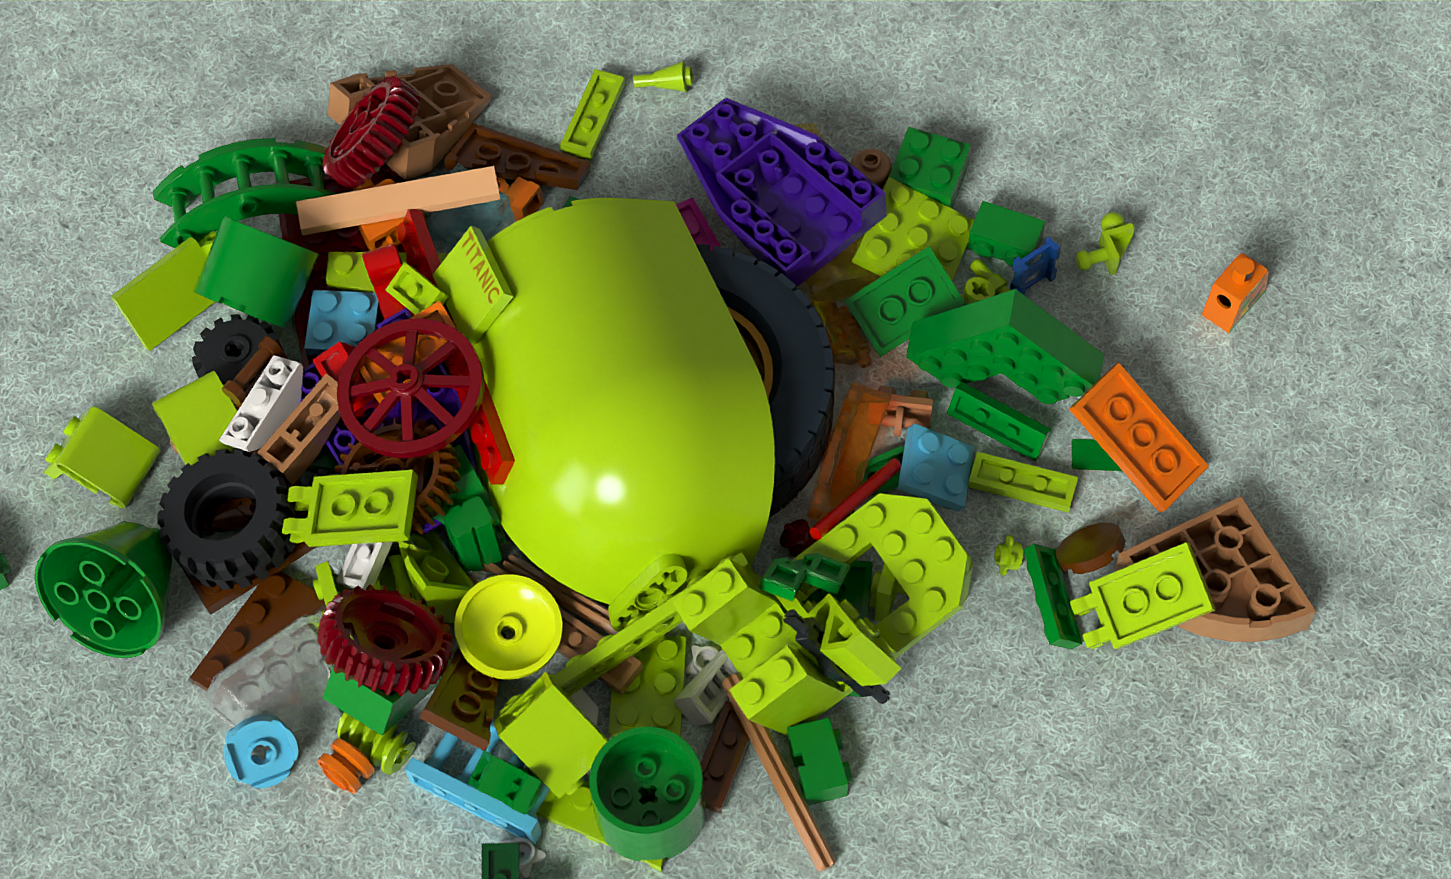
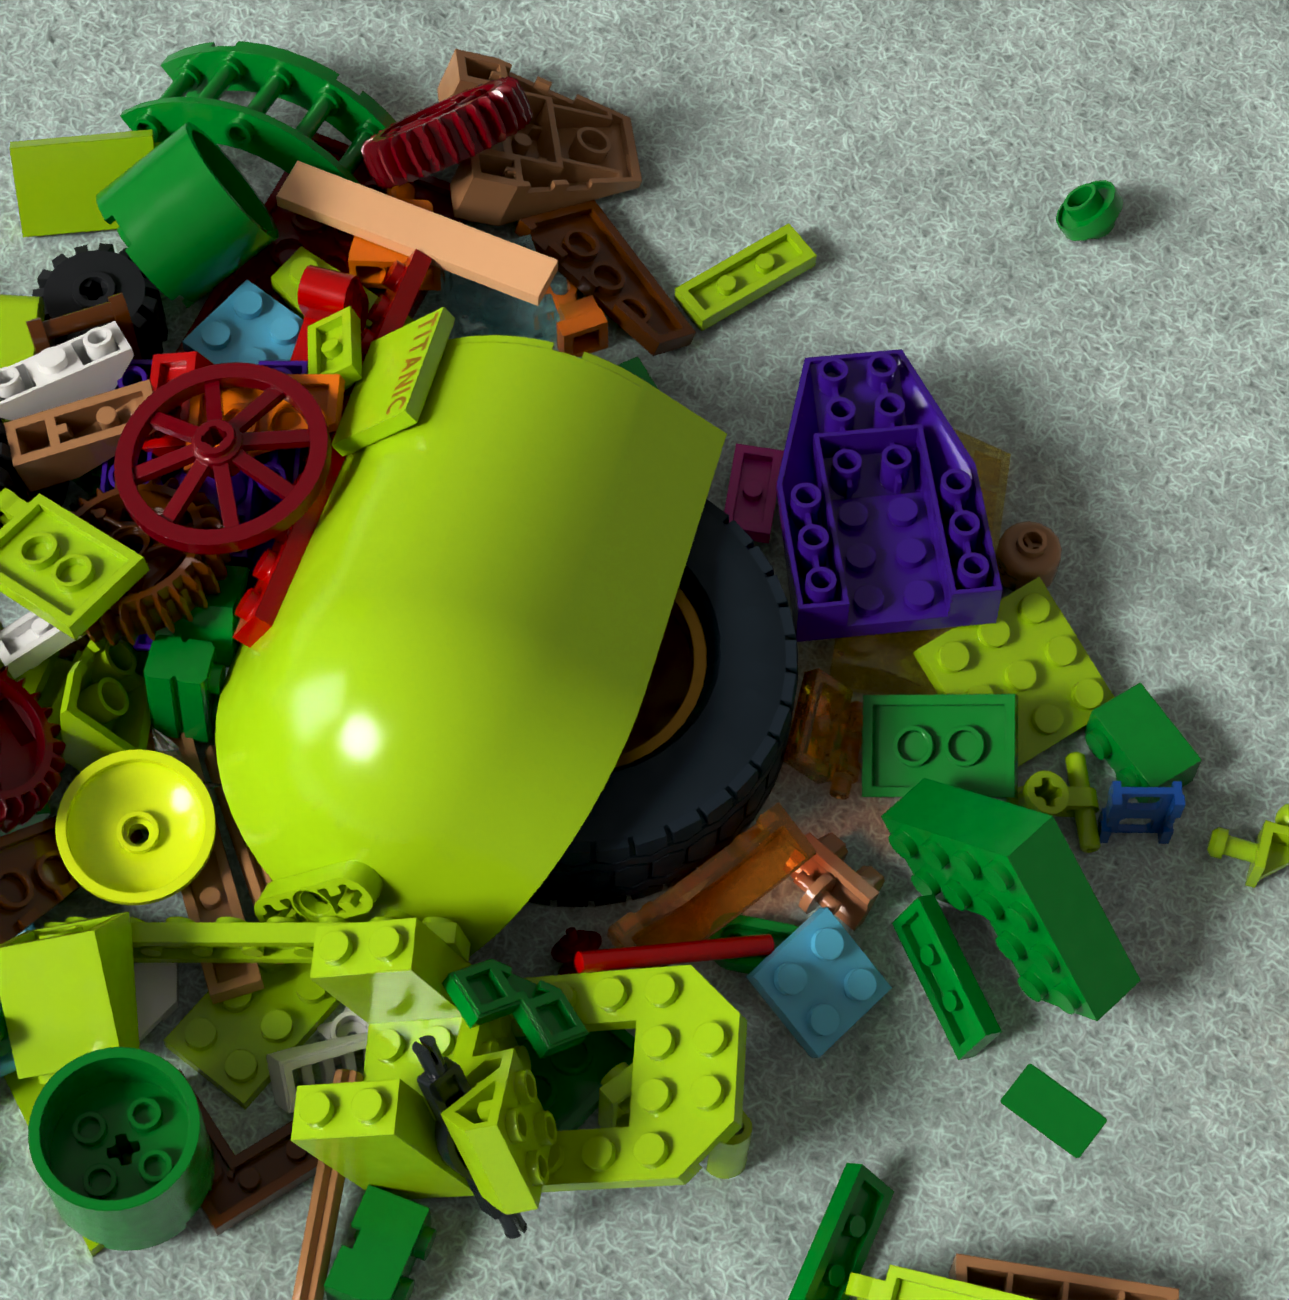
camera: 30 degrees right, 0 degrees up
lime cone [633,60,694,92] -> none
green brick [889,127,971,209] -> none
lime plate [968,452,1078,513] -> none
lime plate [994,535,1023,576] -> none
reddish brown tile [1055,523,1126,574] -> none
orange plate [1069,363,1209,513] -> none

